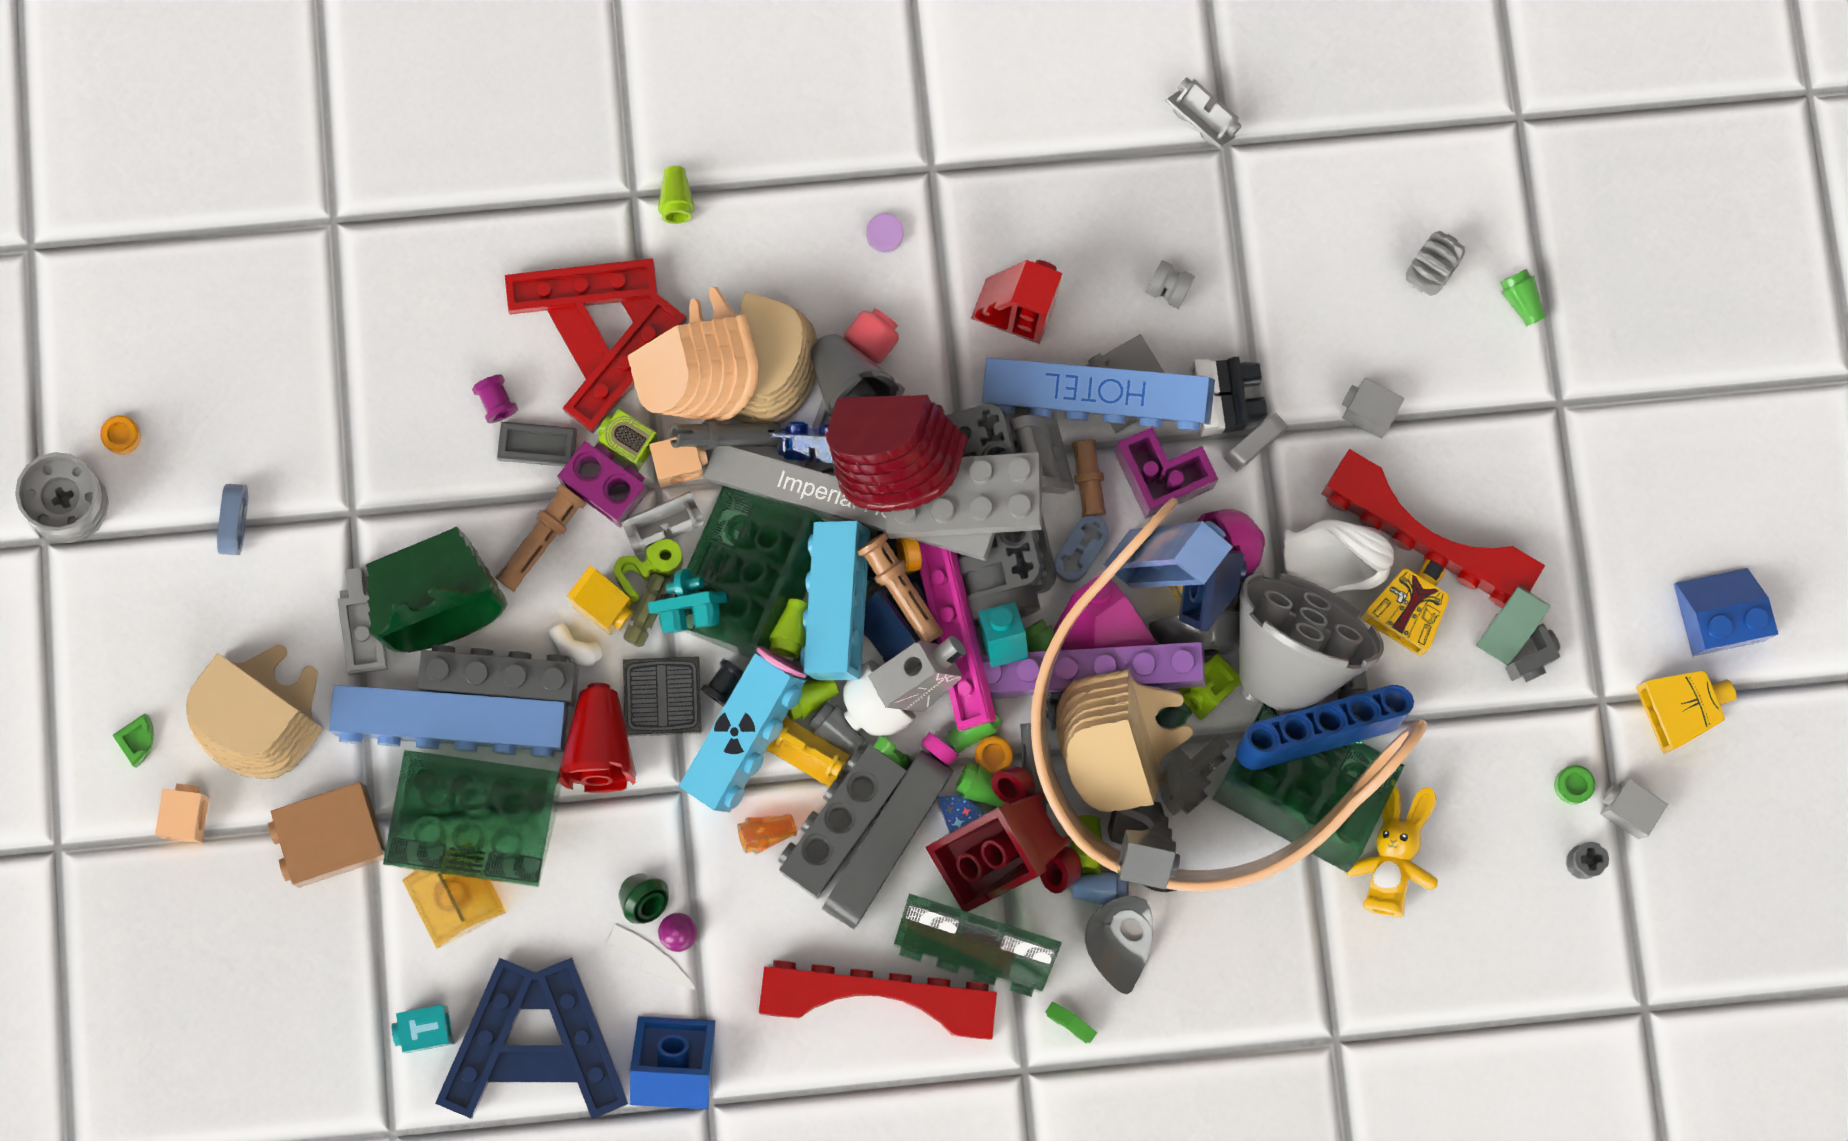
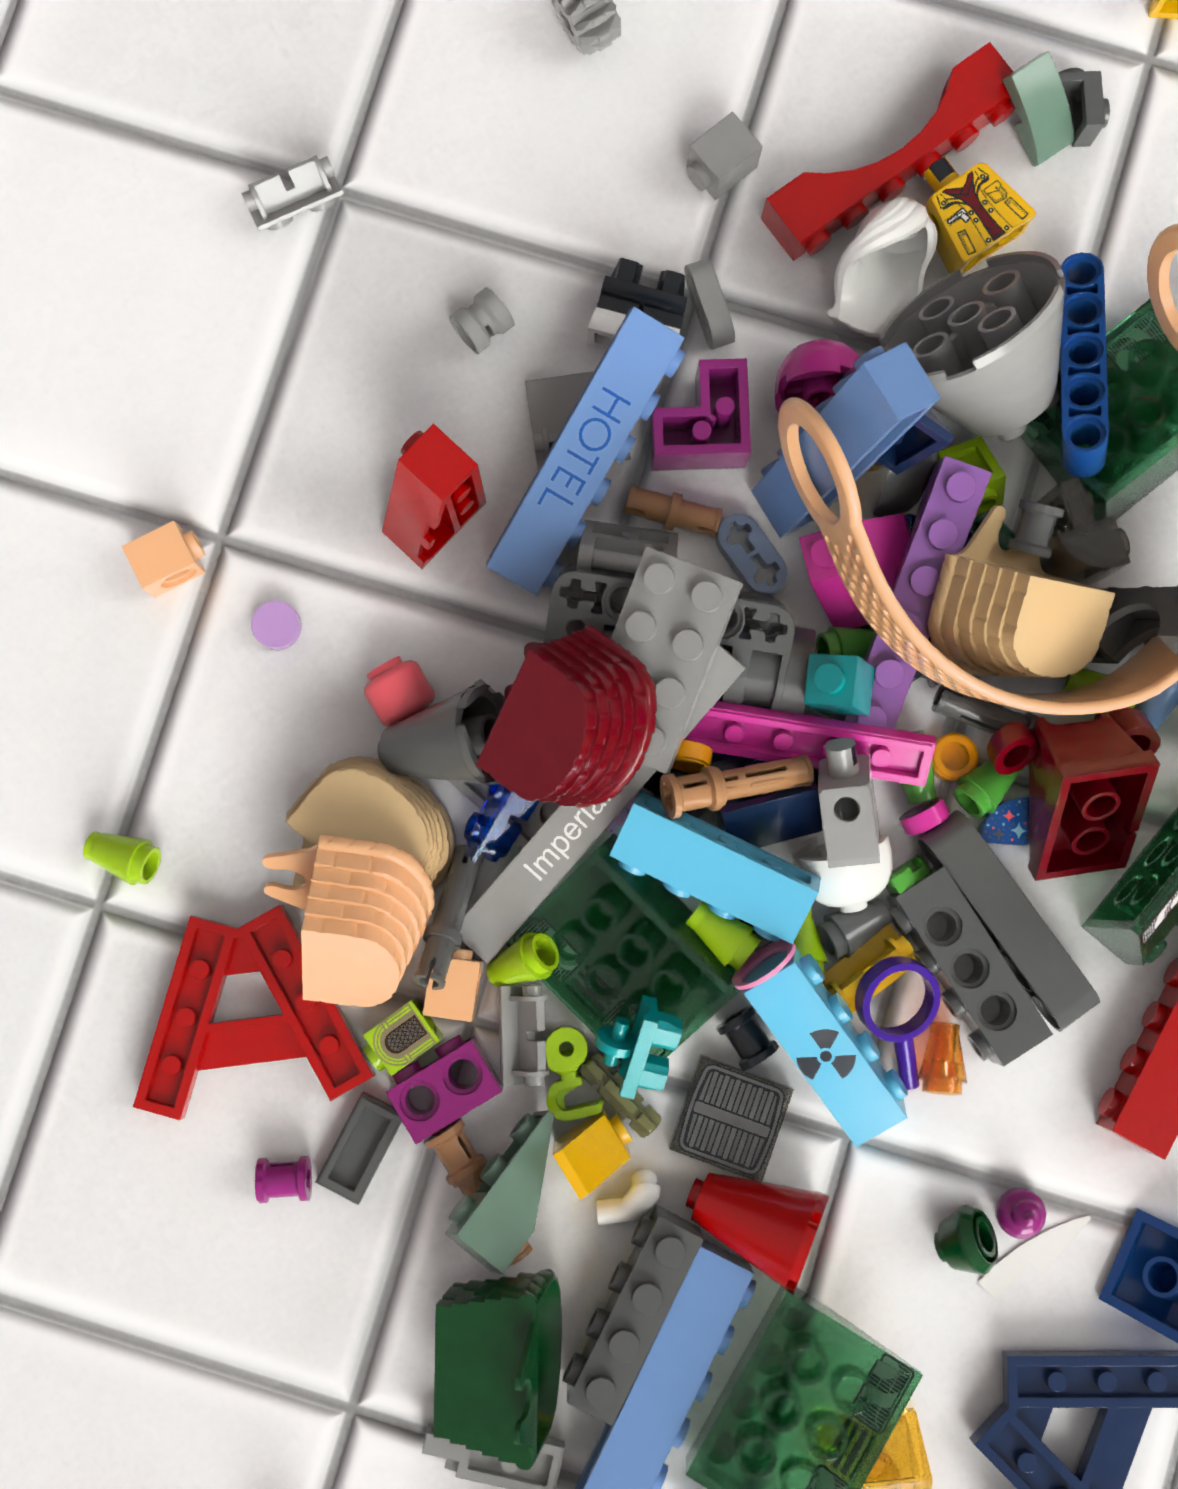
camera: 65 degrees left, 5 degrees up
none -> light nougat brick [122,521,206,598]
none -> sand green slope [445,1110,554,1274]
none -> lime cone [486,932,559,987]
none -> dark purple piece [855,956,941,1090]
none -> dark grey bush [1006,499,1065,558]

